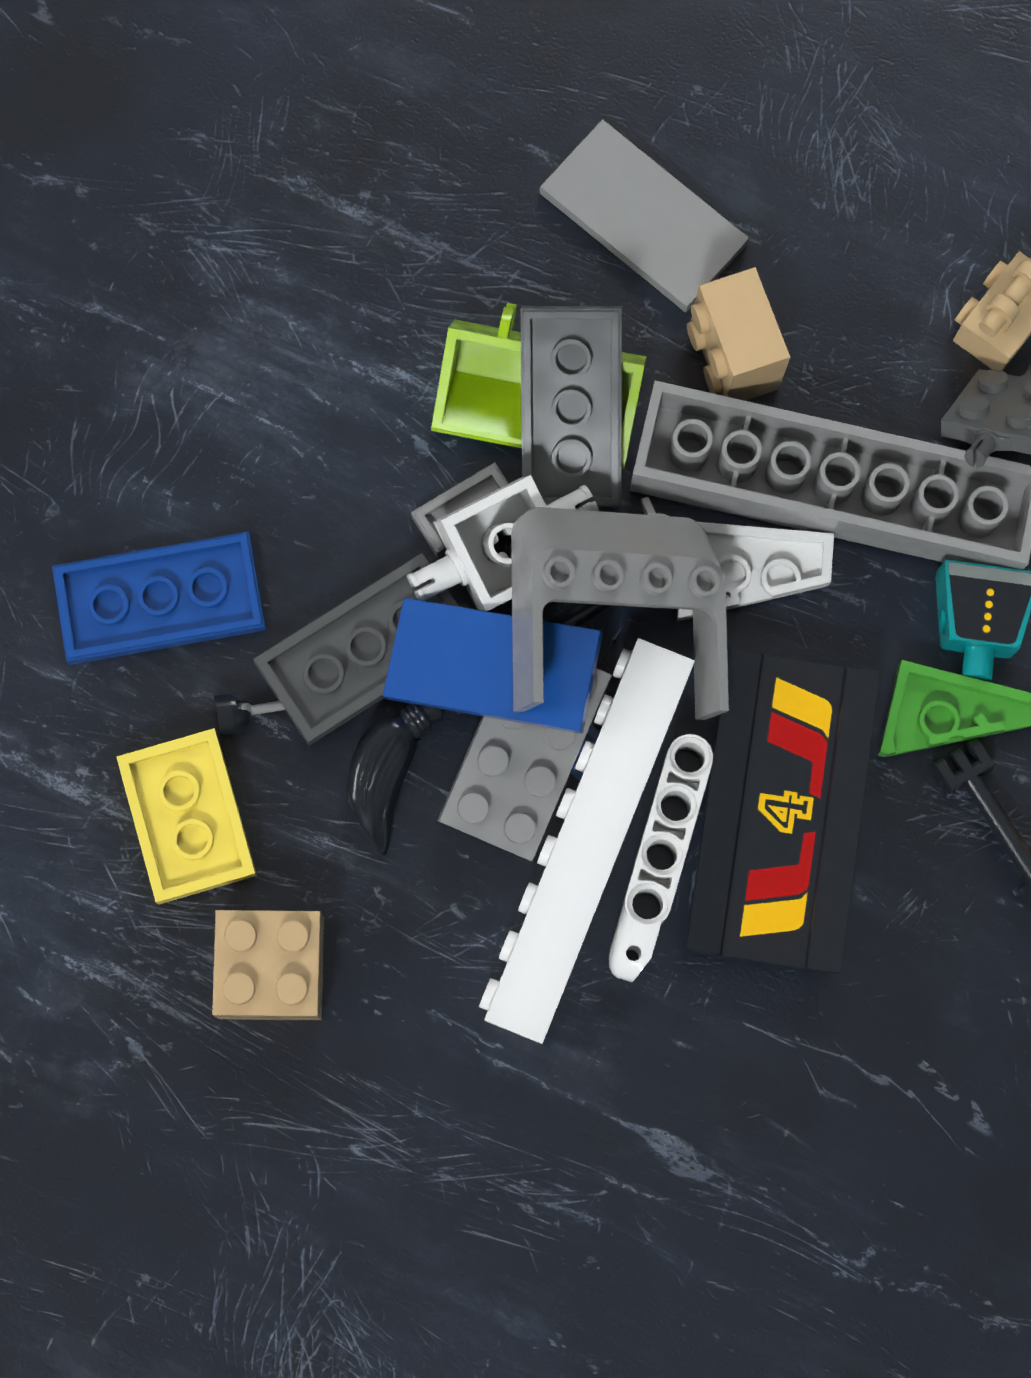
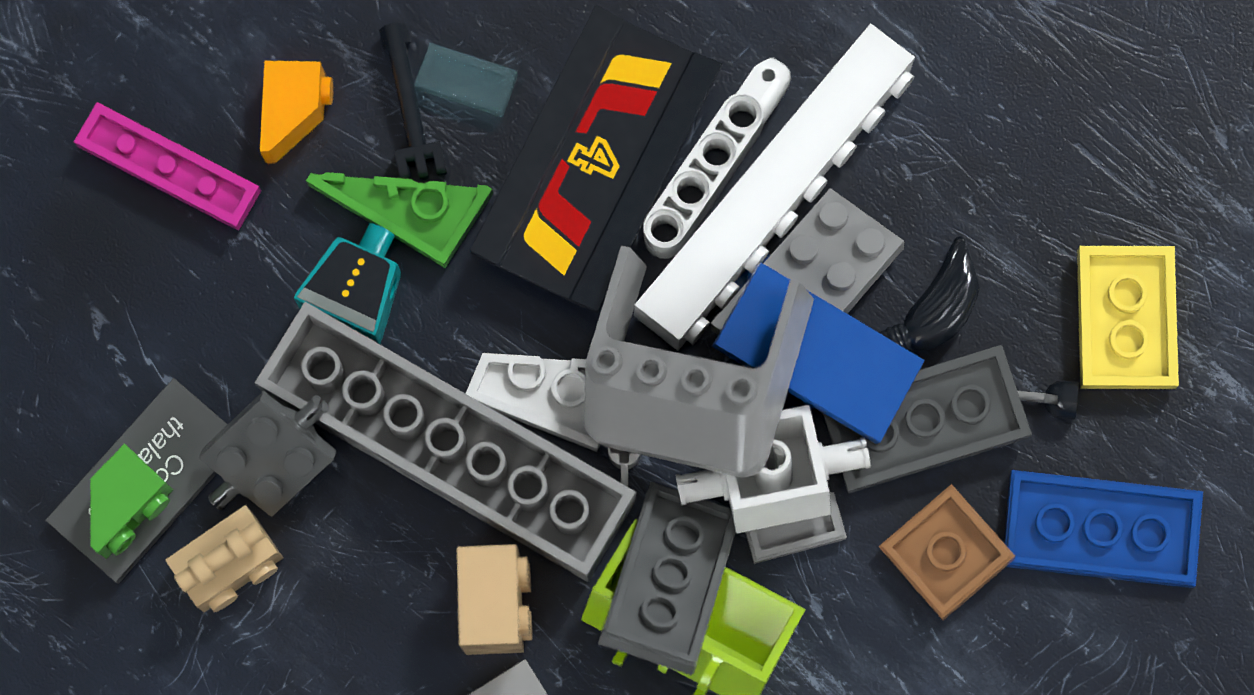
camera: 155 degrees left, 0 degrees up
tan brick [212,910,324,1020] -> none
none -> clear light blue tile [415,43,518,118]
none -> medium nougat tile [879,484,1016,620]

